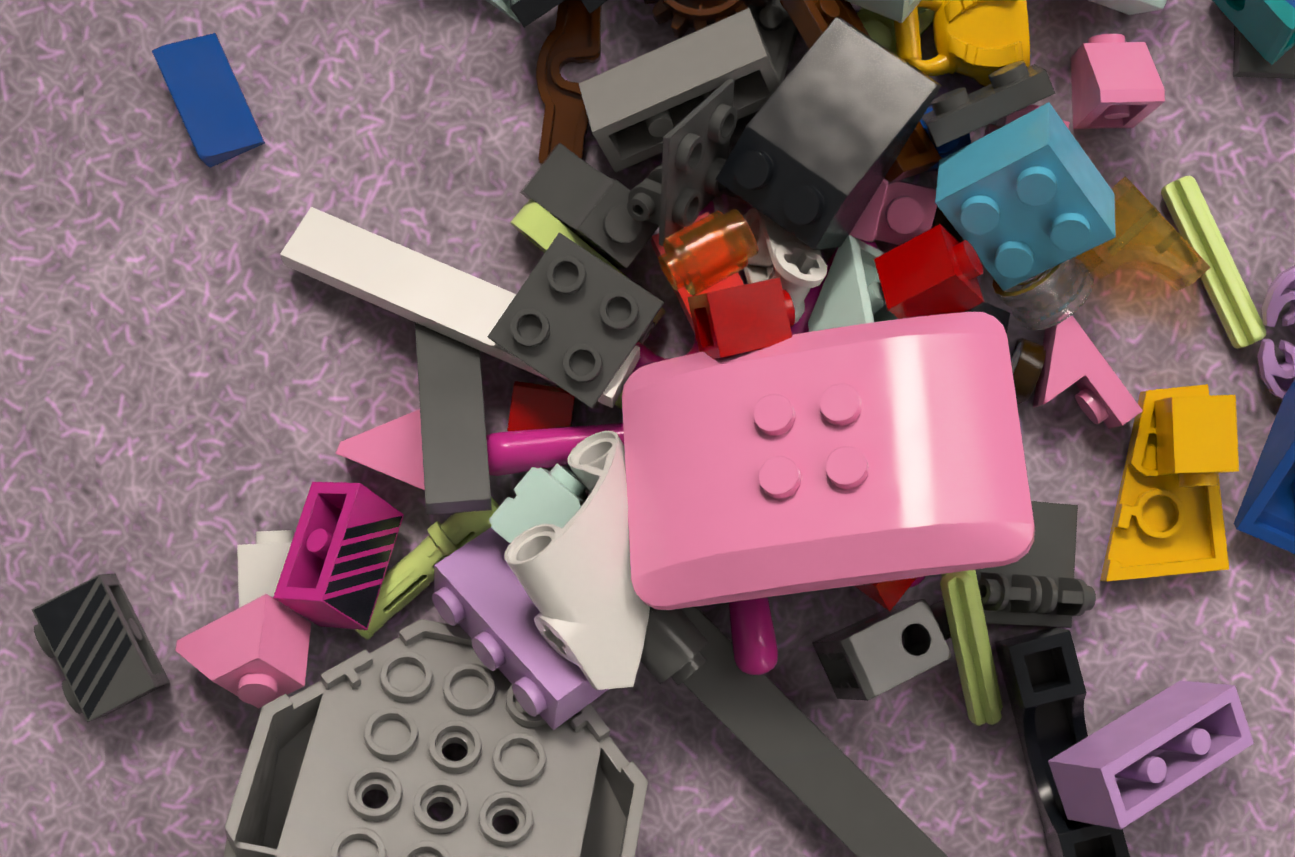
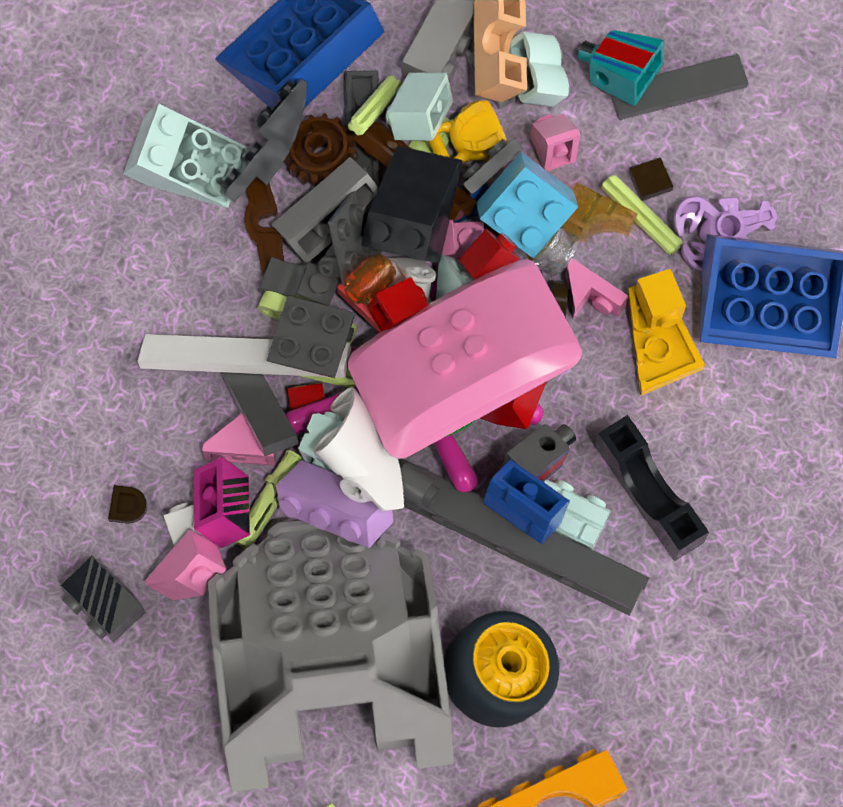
camera: 20 degrees left, 15 degrees down
blue slope [152,33,265,168] -> none
yellowish green axle [940,570,1003,726] -> none
dark grey hinge [976,501,1096,628] -> none
lavender brick [1048,681,1254,829] -> none
none -> dark brown tile [108,485,147,524]
none -> blue brick [483,460,570,544]
none -> light aqua brick [544,479,611,550]
none -> dark brown tile [628,157,674,201]

